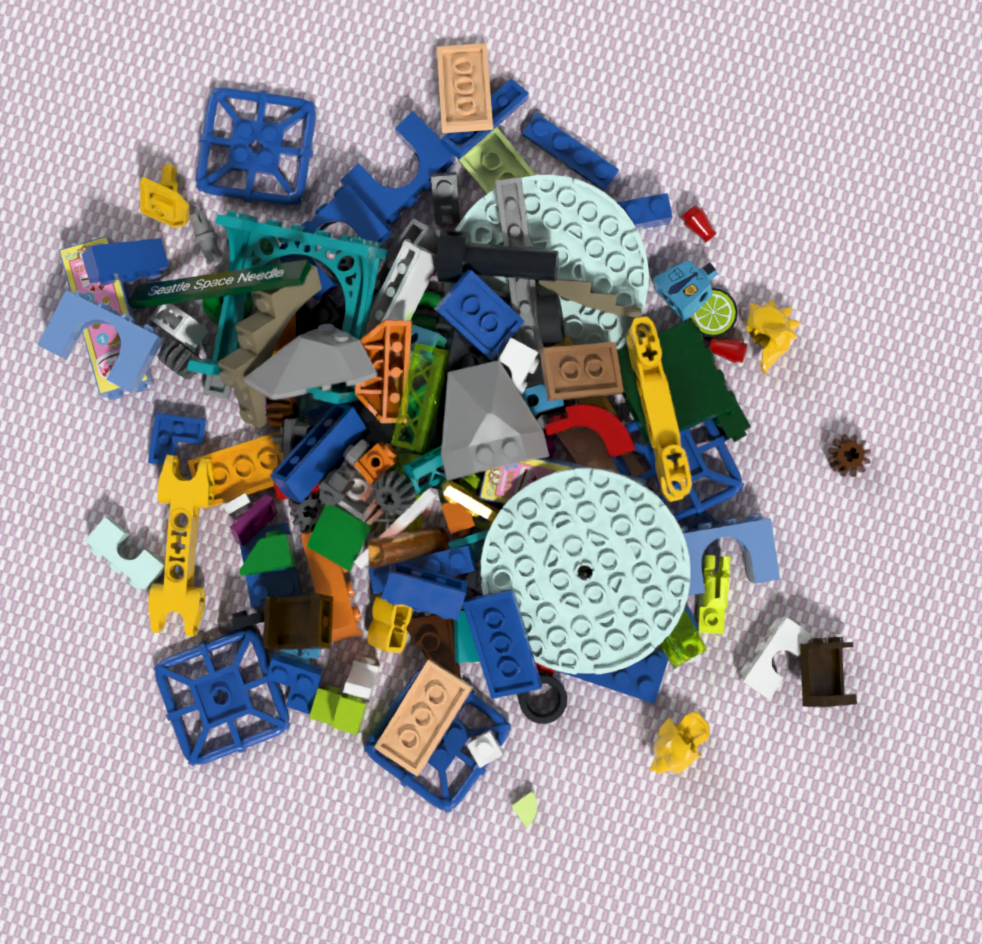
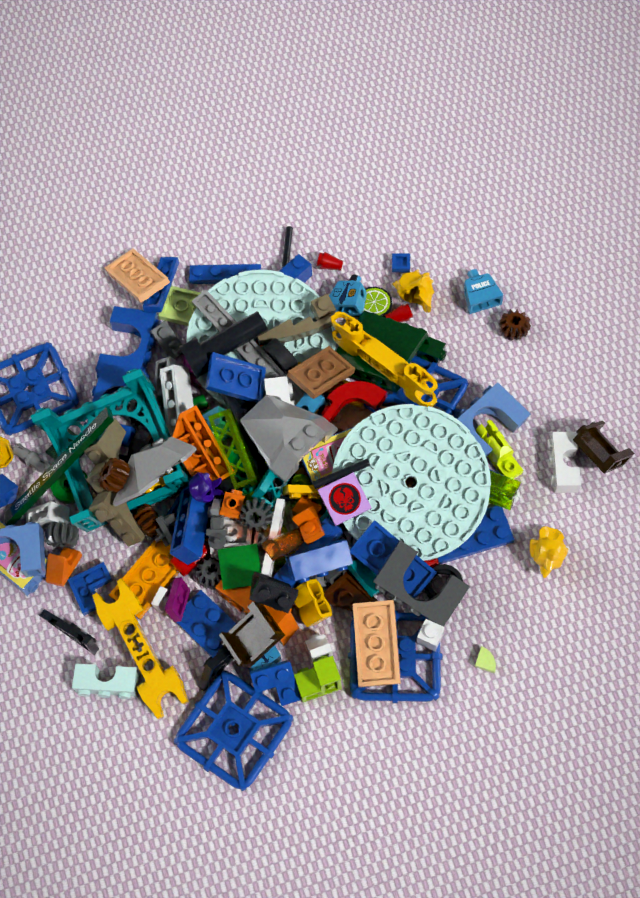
camera: 30 degrees left, 20 degrees down
light grey plate [203,375,232,400] -> none
green slope [239,530,298,576] -> none
none -> black wing [39,609,99,655]
none -> orange slope [45,547,82,587]
none -> reddish brown gear [98,458,130,493]
none -> dark purple piece [189,472,224,503]
none -> black bracket [249,572,298,613]
none -> black bar [282,226,293,268]
none -> orange slope [292,506,325,545]
none -> dark tan brick [310,293,336,321]
none -> black bar [312,459,370,489]
none -> tile [318,472,372,526]
none -> dark grey arch [373,540,470,627]
none -> blue plate [392,253,410,273]
none -> dark azure torso [464,269,503,314]

